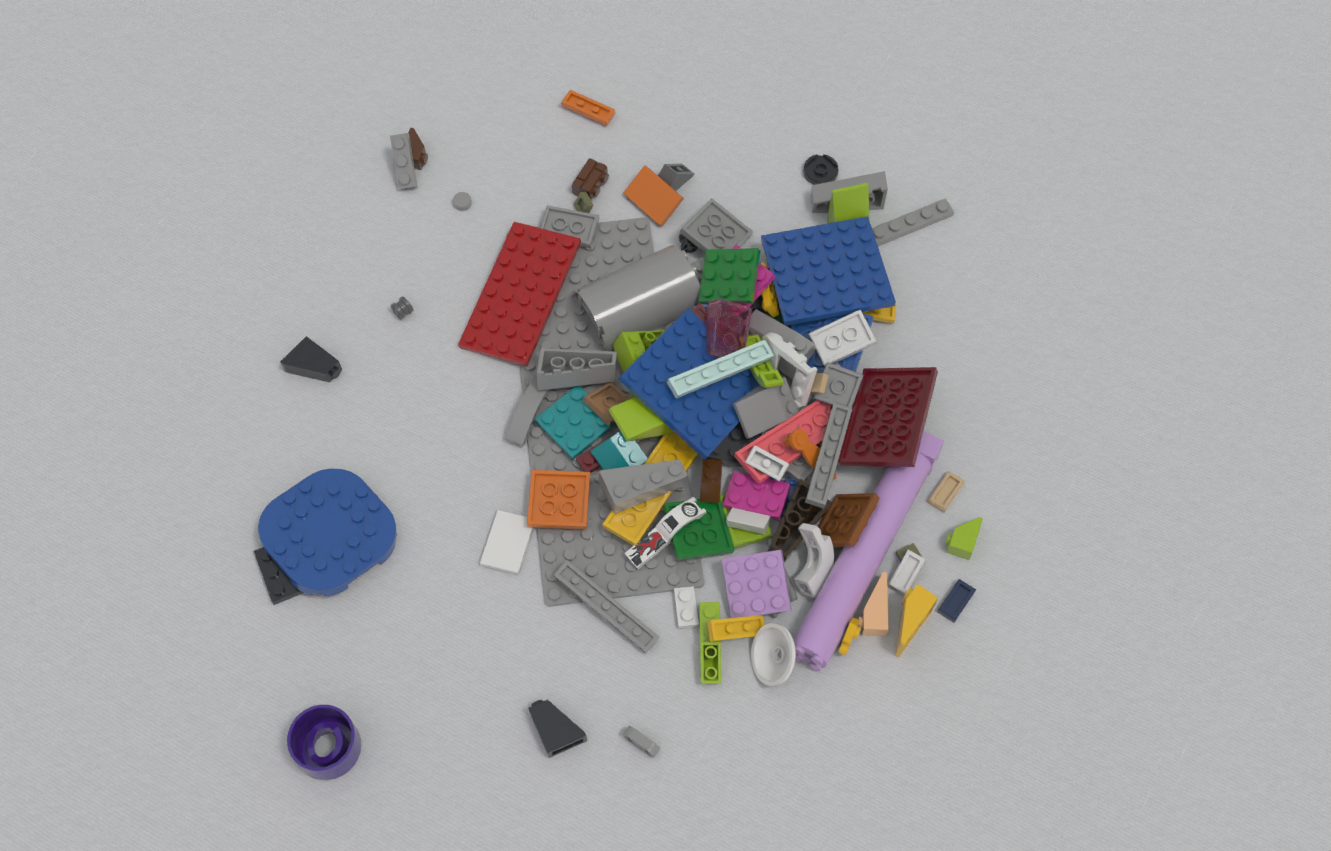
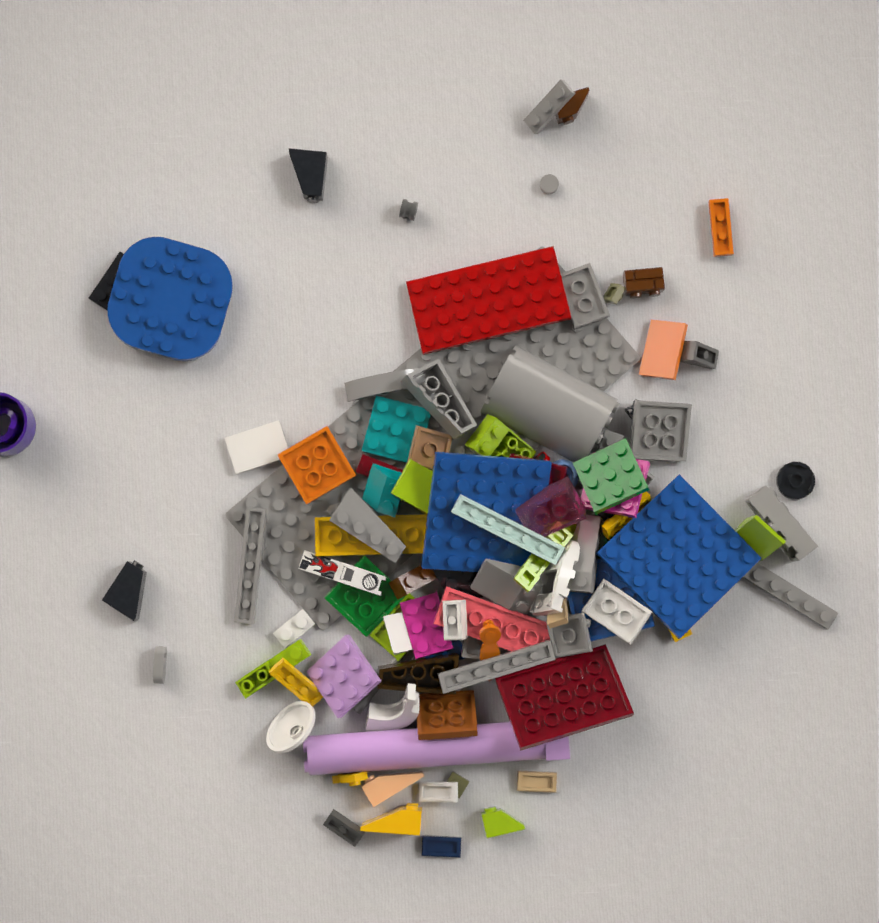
camera: 60 degrees right, 20 degrees up
none -> dark grey plate [323,809,365,847]

